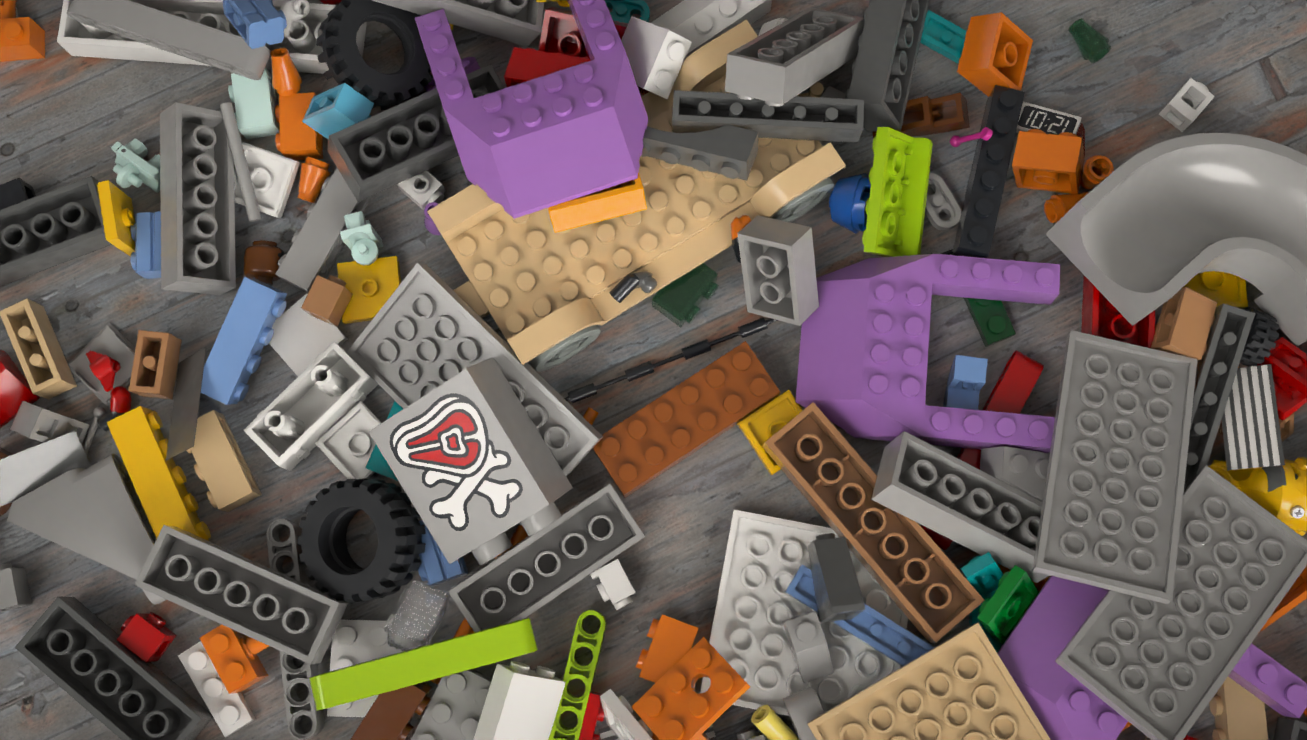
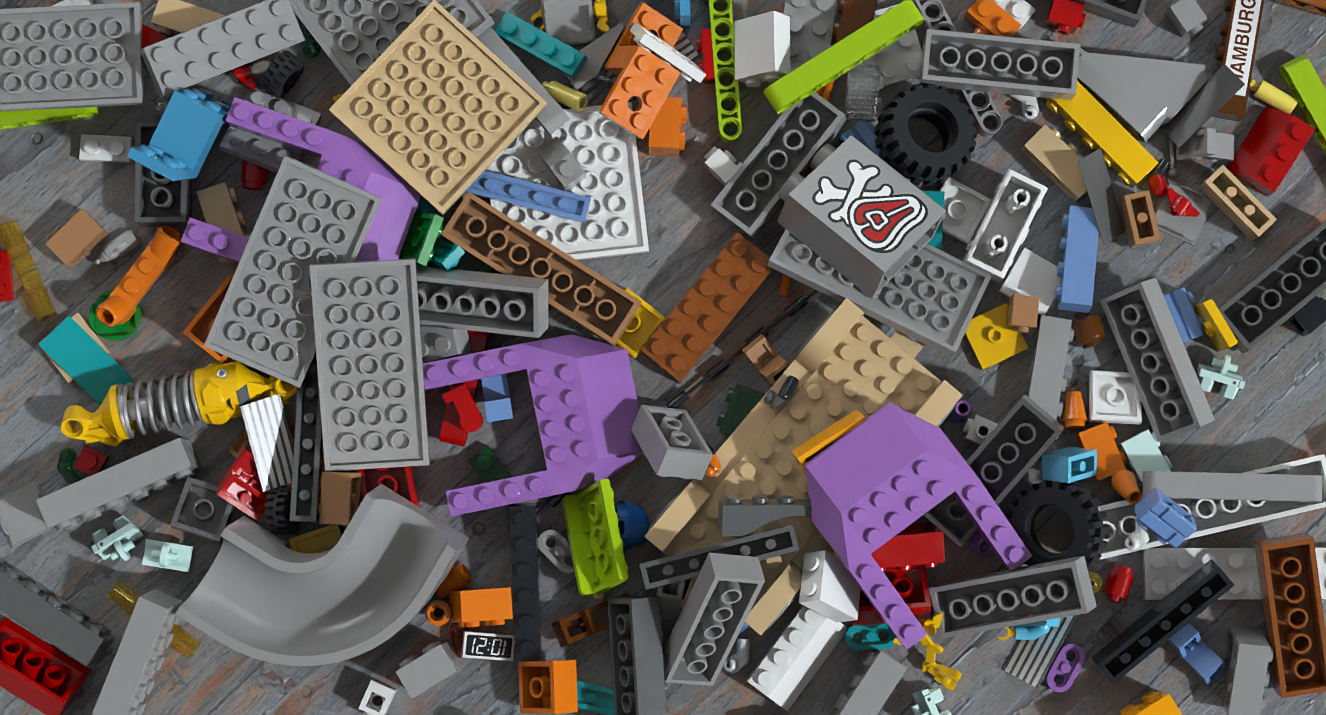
camera: 160 degrees right, 5 degrees up
light grey bar [220,102,261,222] -> none
light aqua hips [340,211,383,266] -> none
dark grey slope [808,533,865,623] -> none
dark pink hinge [950,127,993,147] -> none
none -> light grey brick [396,640,463,699]
none -> red leg [442,384,484,433]
none -> medium nougat brick [742,334,789,387]
none -> white arm [1010,94,1039,119]

